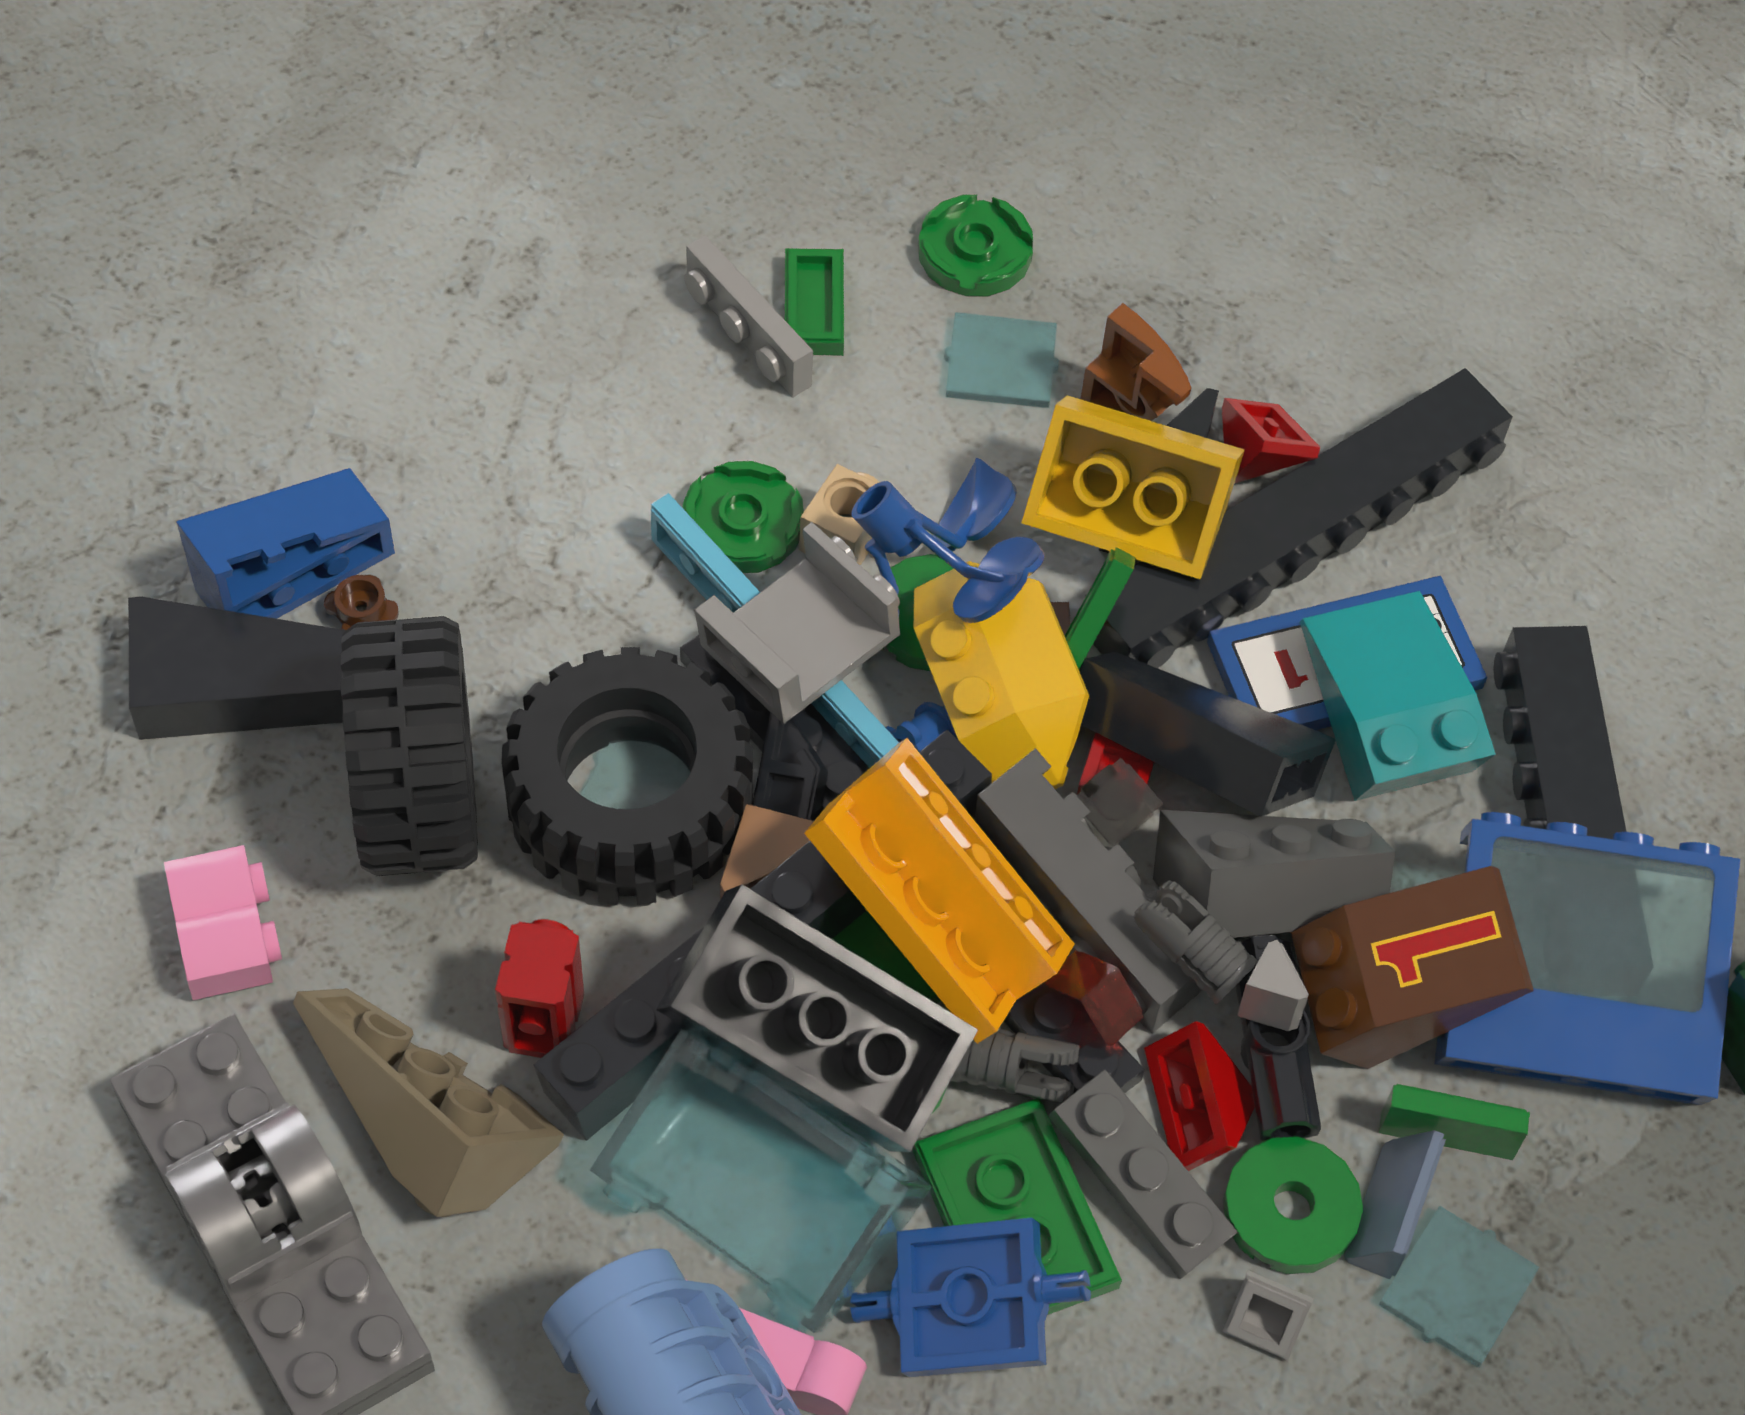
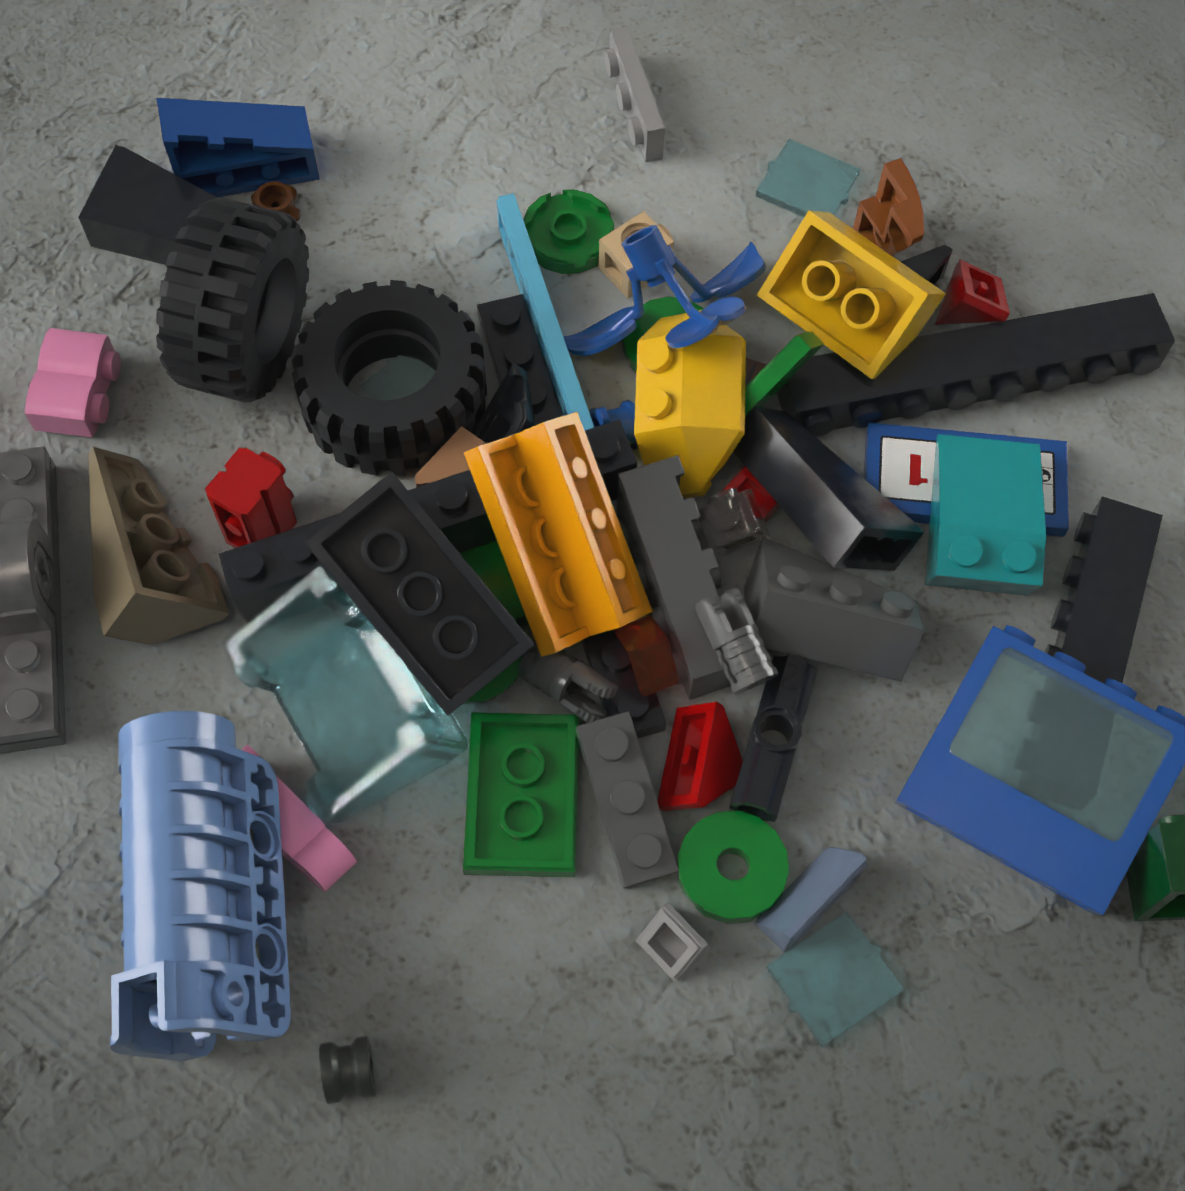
camera: 25 degrees right, 5 degrees up
light grey panel [694,522,900,724] -> none
green tile [785,248,844,356] -> none
blue plate [850,1218,1091,1377] -> none
green tile [918,195,1033,296] -> none
light grey slope [1237,940,1309,1031] -> none
reddish brown slope [1291,866,1534,1069] -> none
green tile [1379,1084,1530,1160] -> none

